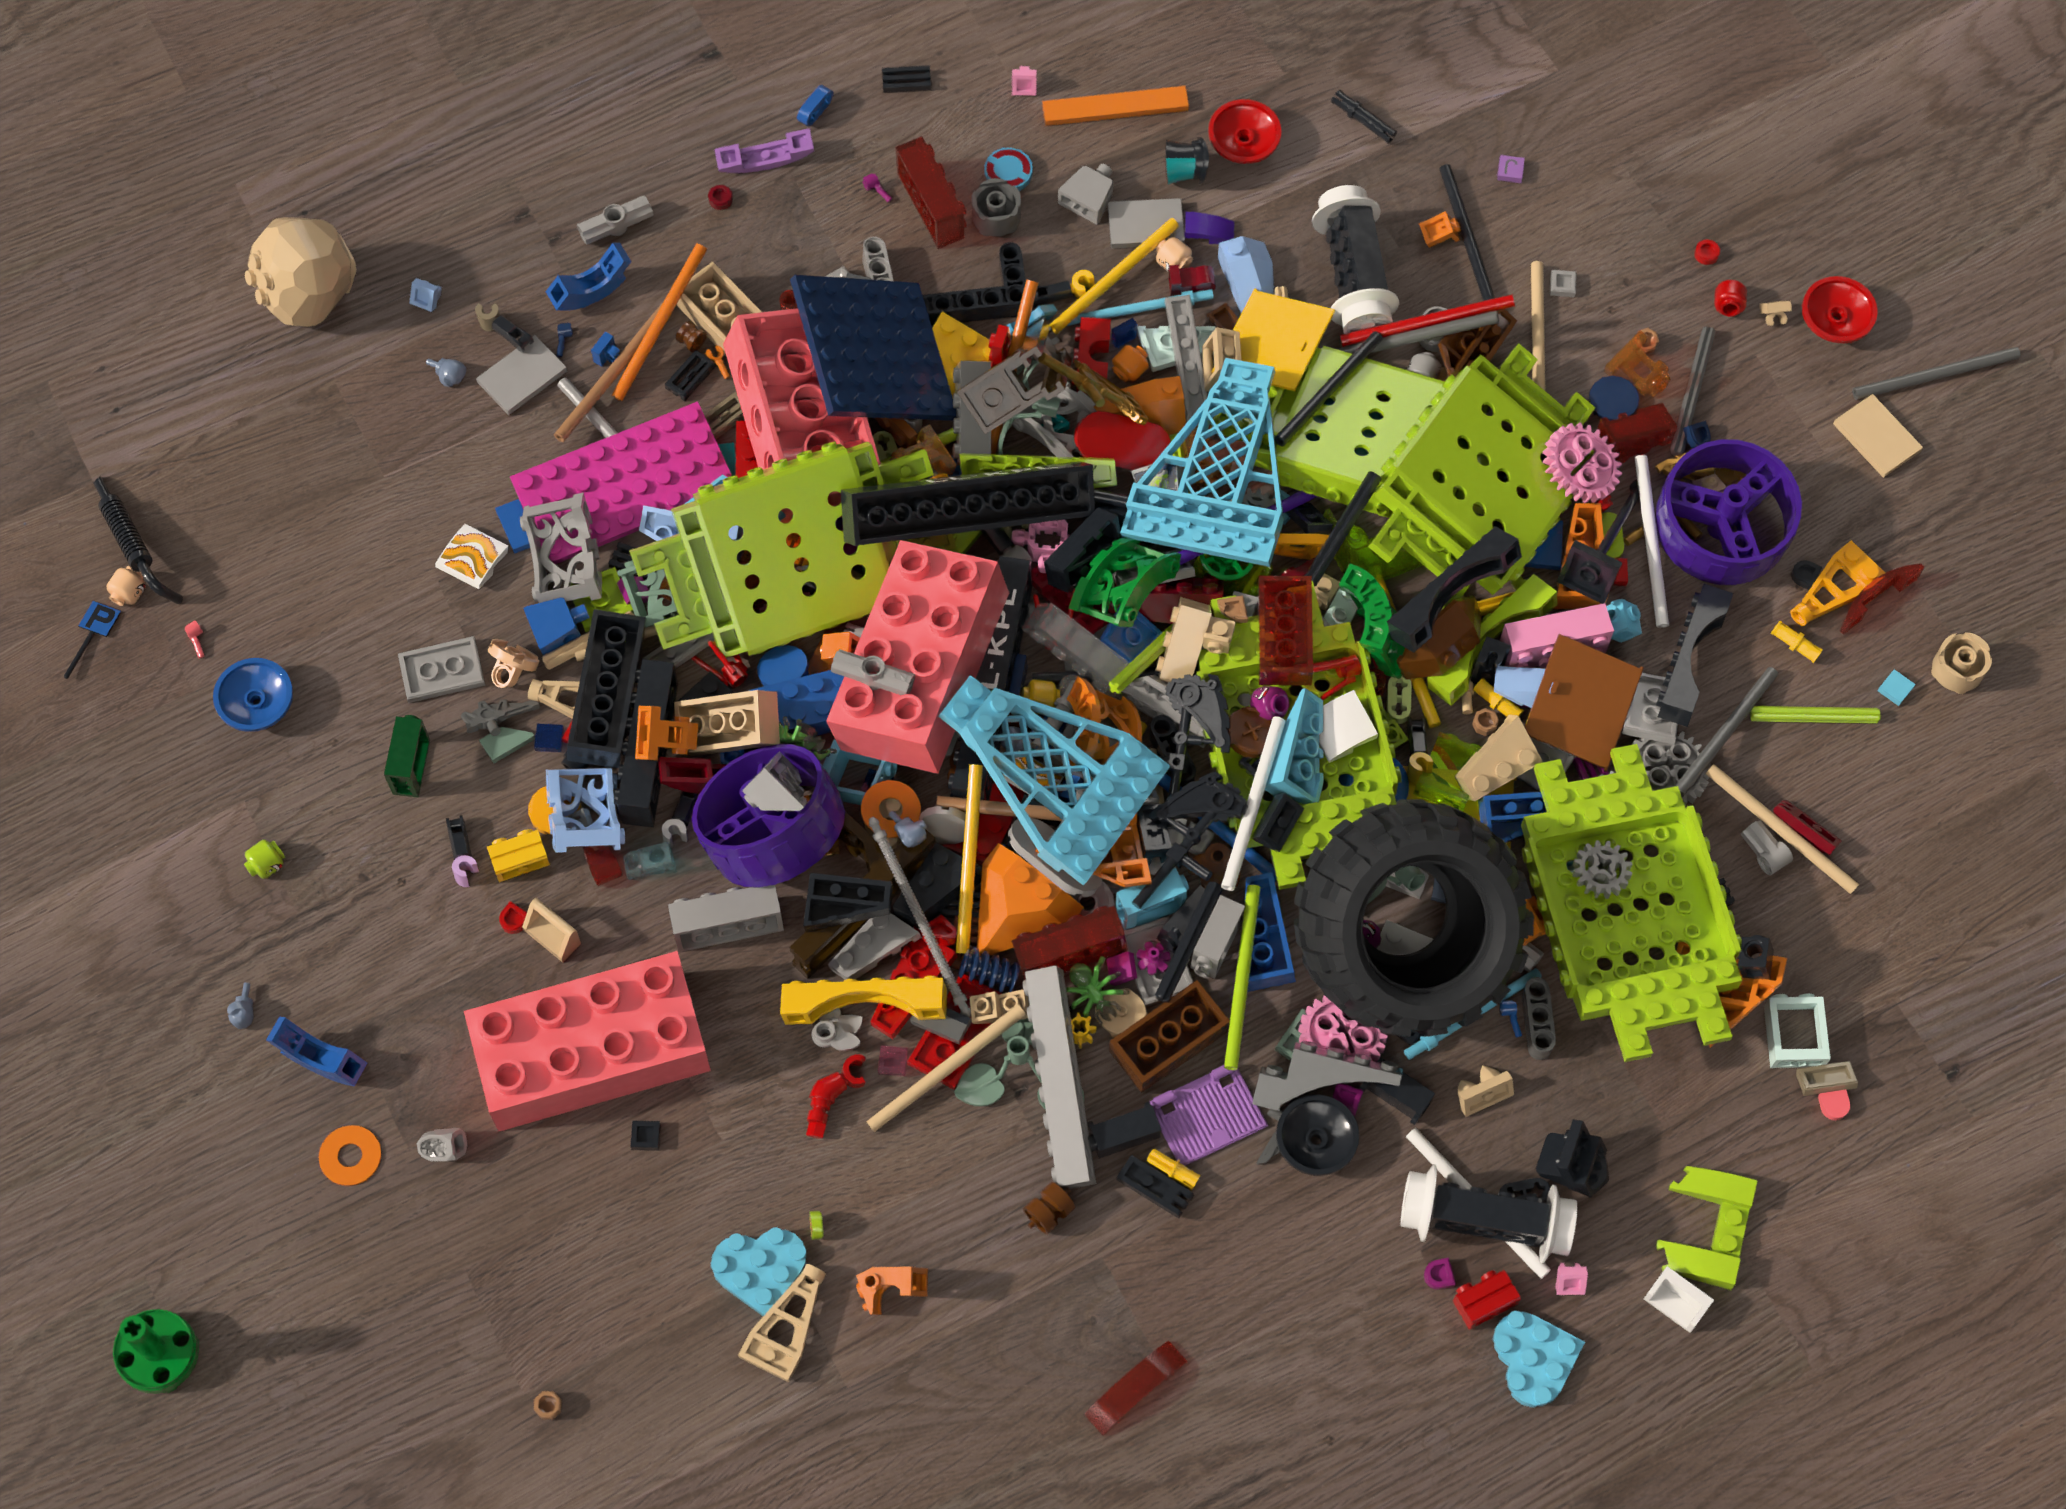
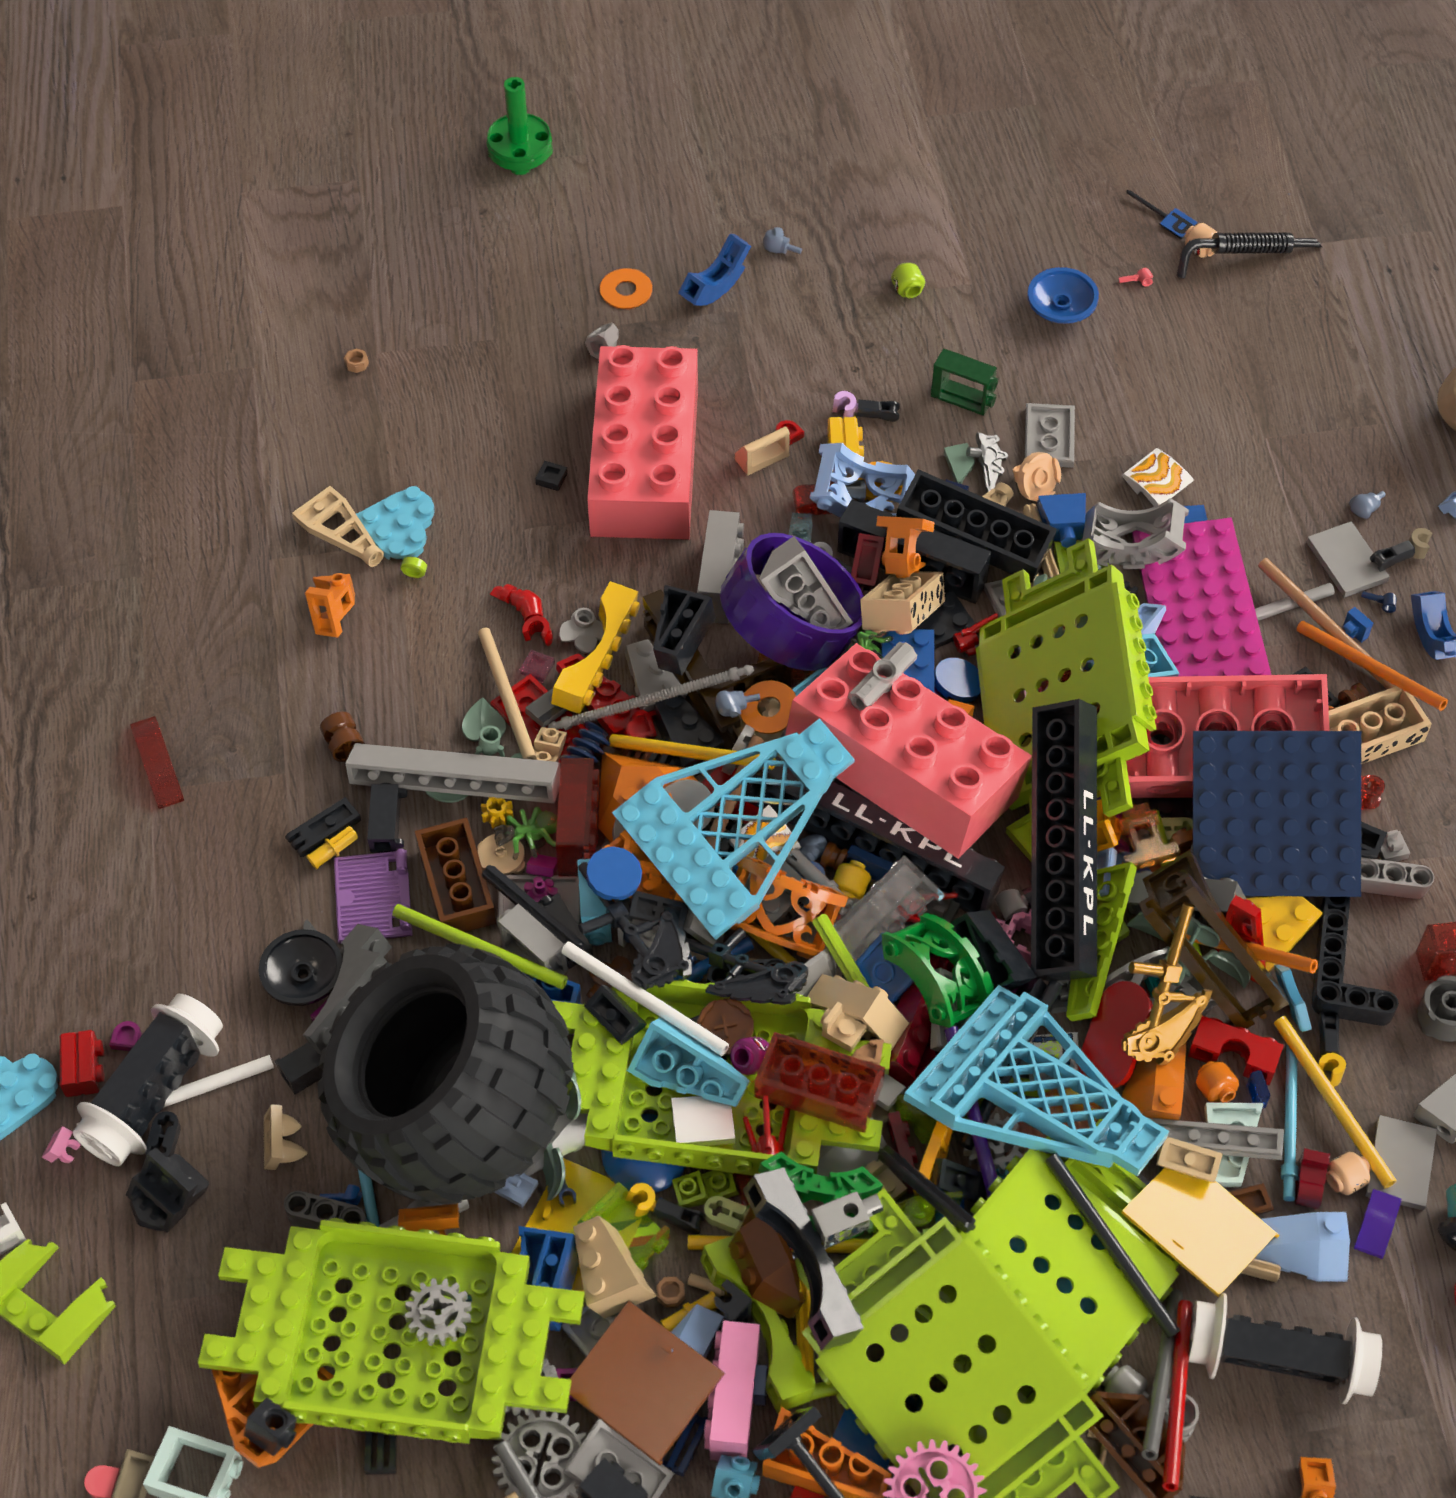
camera: 110 degrees right, 10 degrees down
none -> blue tile [586,846,642,900]
none -> light grey torso [812,1192,884,1249]

